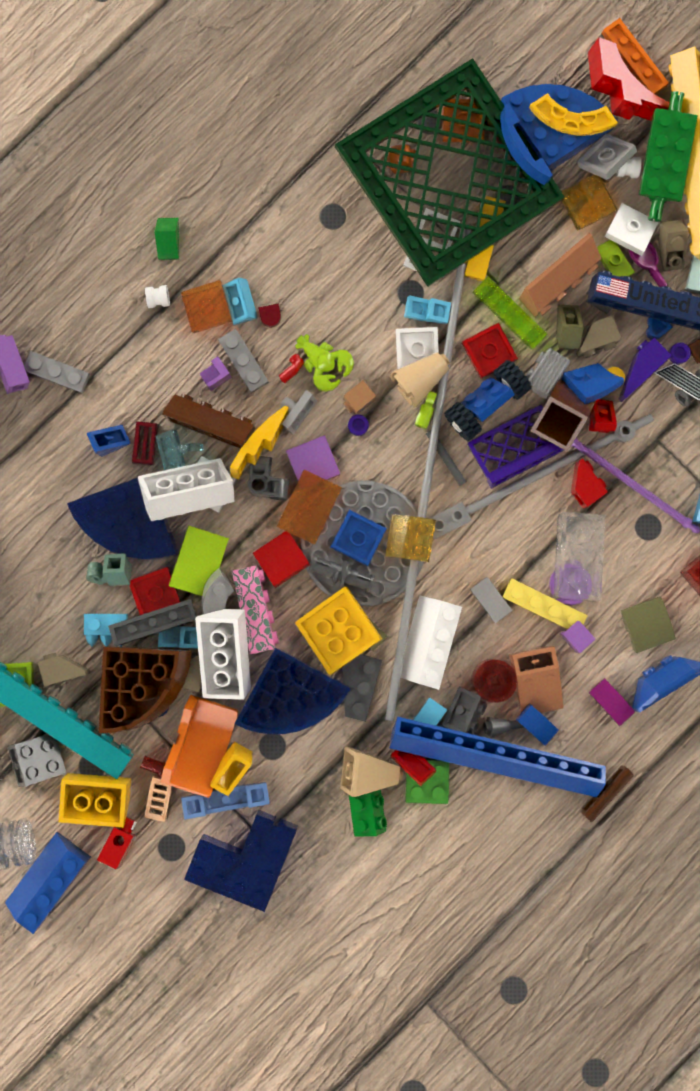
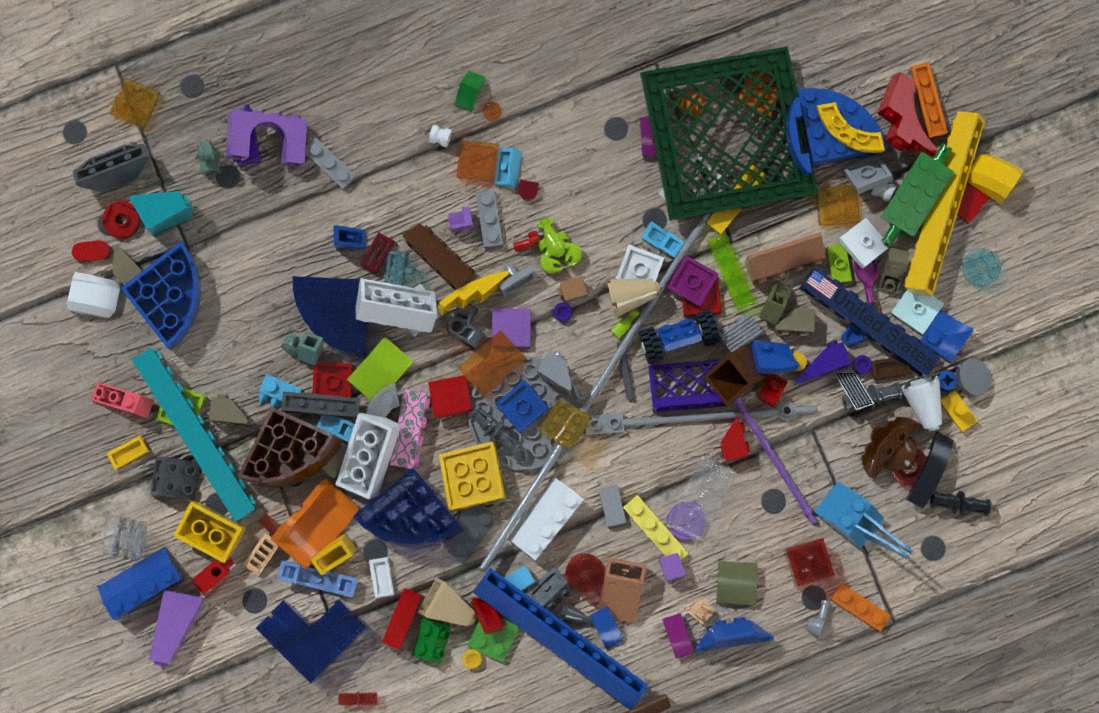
camera: 30 degrees right, 5 degrees down
none -> medium lavender slope [149,590,205,667]
none -> clear red axle [338,691,377,707]
none -> white tile [369,557,395,599]
none -> red slope [381,588,423,650]
none -> yellow tile [462,649,482,669]
none -> clear orange piece [483,102,502,121]
none -> light grey slope [537,351,572,396]
none -> magenta slope [640,117,656,157]
none -> magenta tile [667,255,719,308]
none -> light nougat tile [688,598,715,625]

